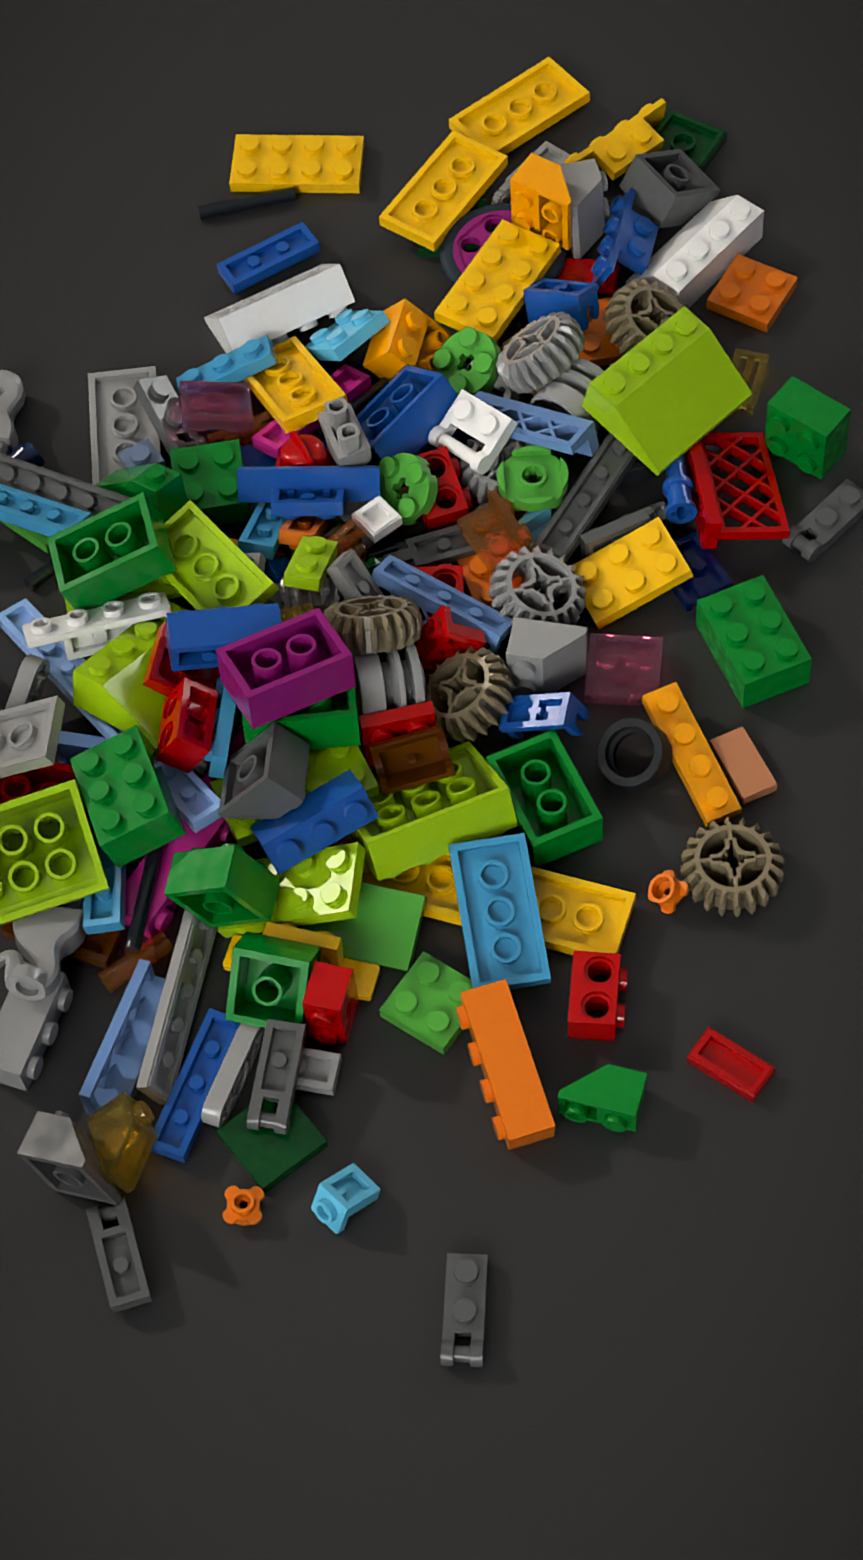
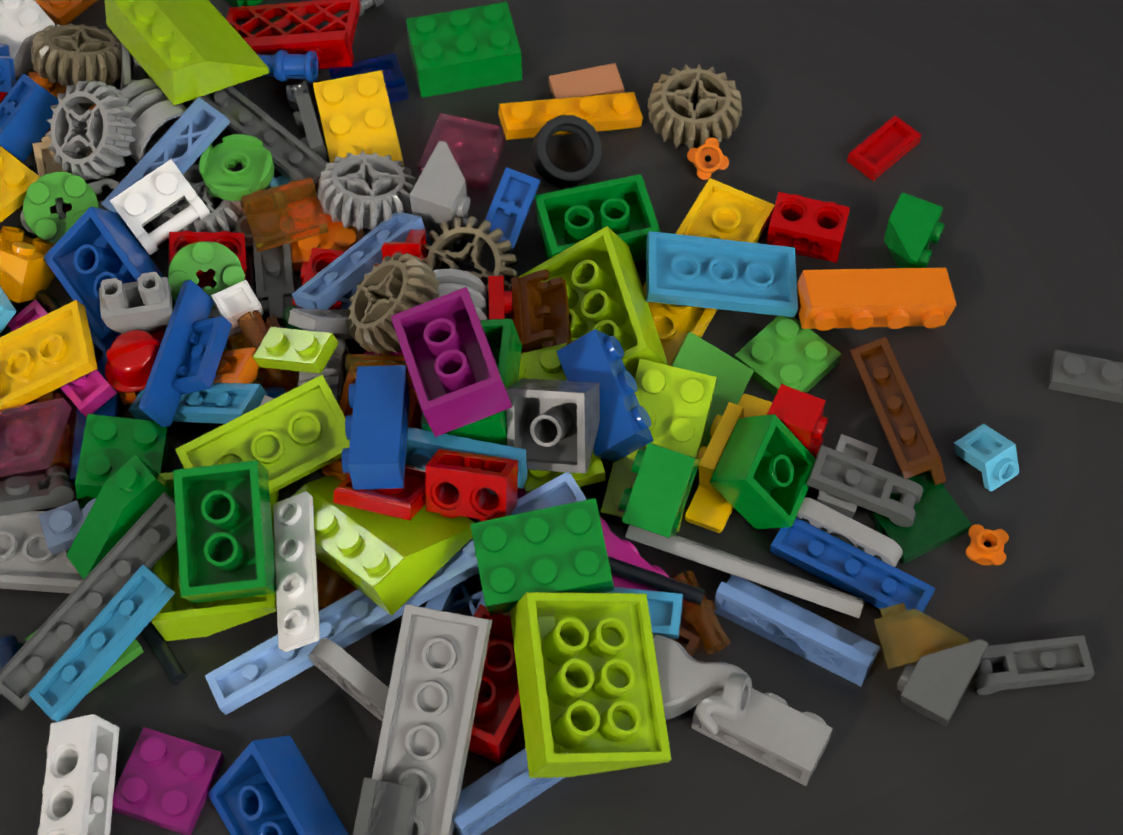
camera: 85 degrees left, 0 degrees up
none -> reddish brown fence [850,337,947,485]

